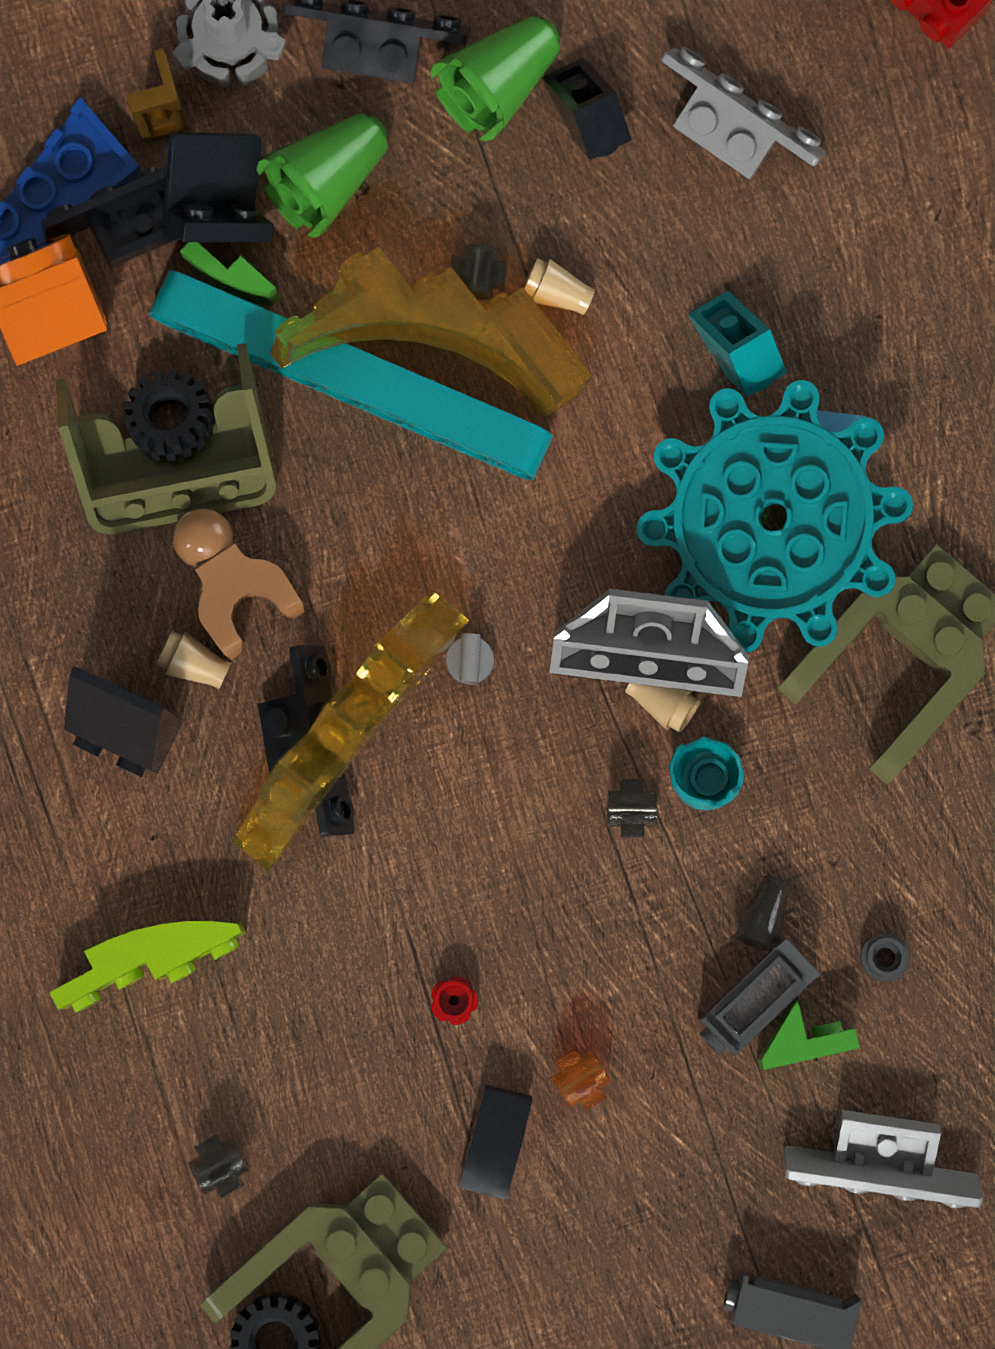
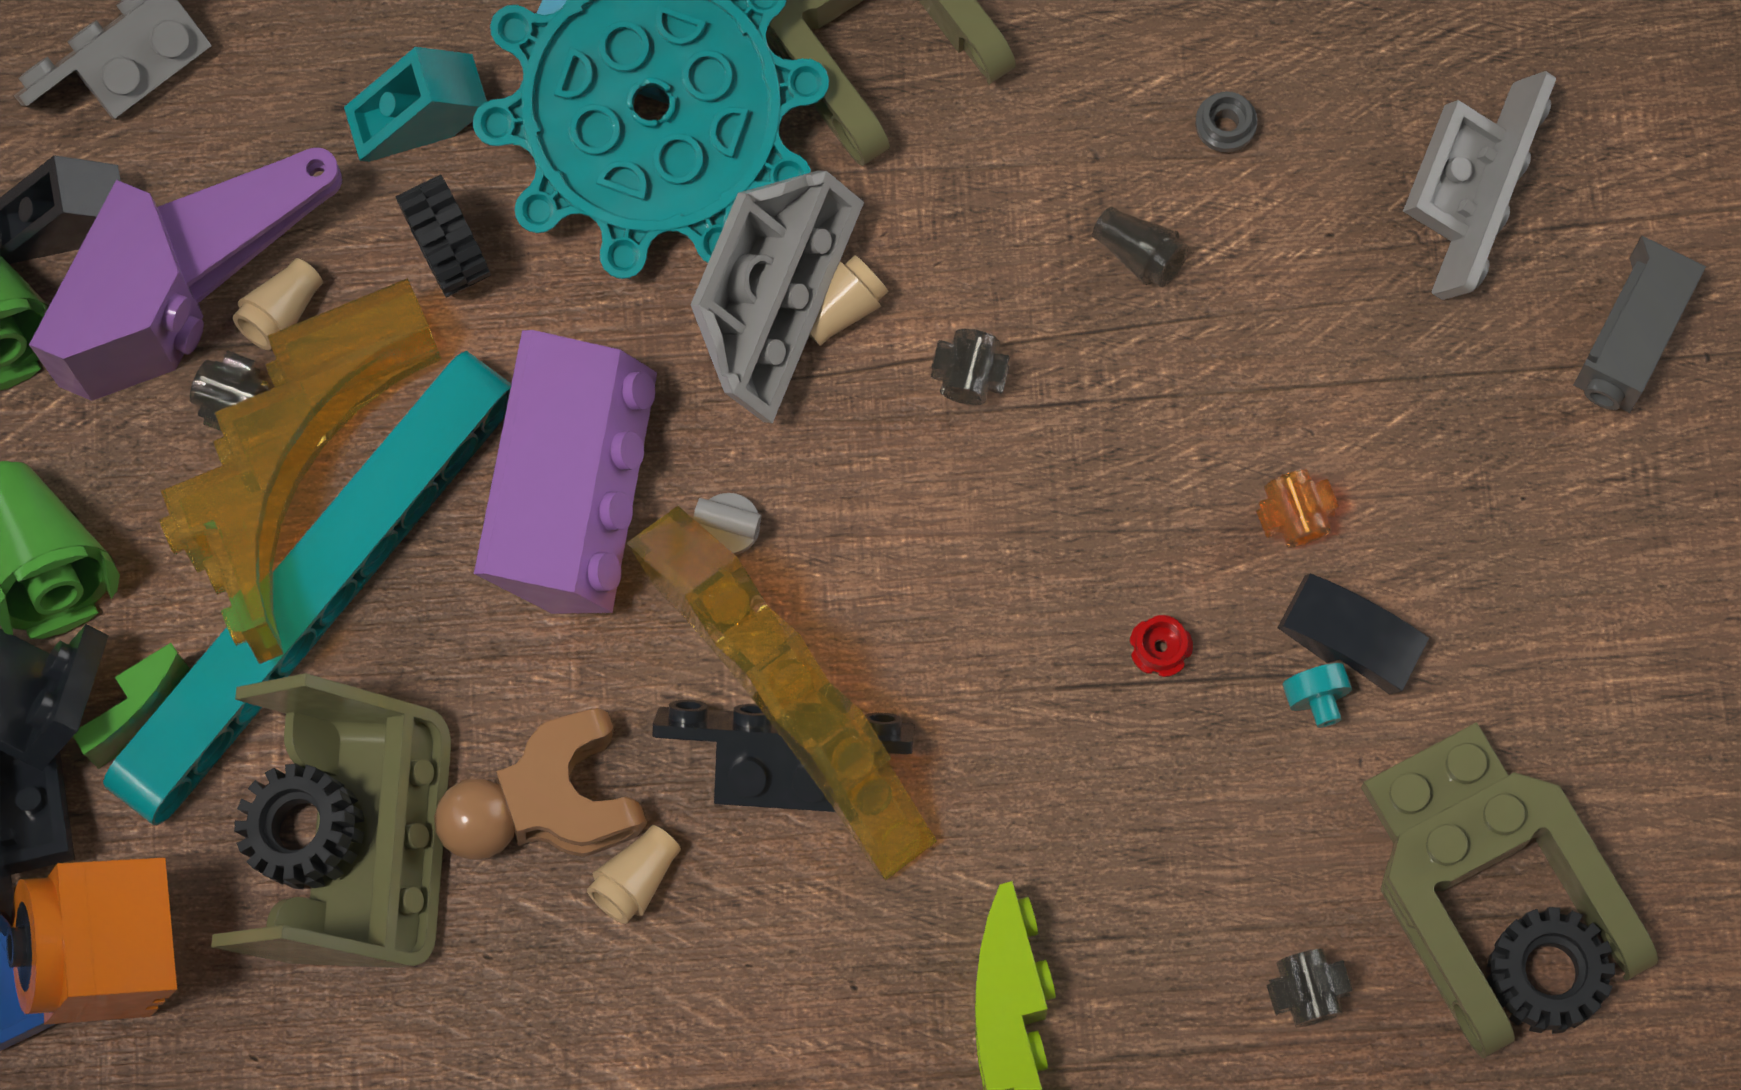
camera: 75 degrees left, 10 degrees down
black slope [64,666,183,777] -> none
teal hair [669,736,744,811] -> none
dark grey window [698,938,821,1056] -> none
bright green slope [757,1000,860,1070] -> none
none -> medium lavender slope [29,148,342,401]
none -> black tyre [395,174,491,298]
none -> medium lavender slope [474,330,657,614]
none -> teal tile [1282,663,1352,728]

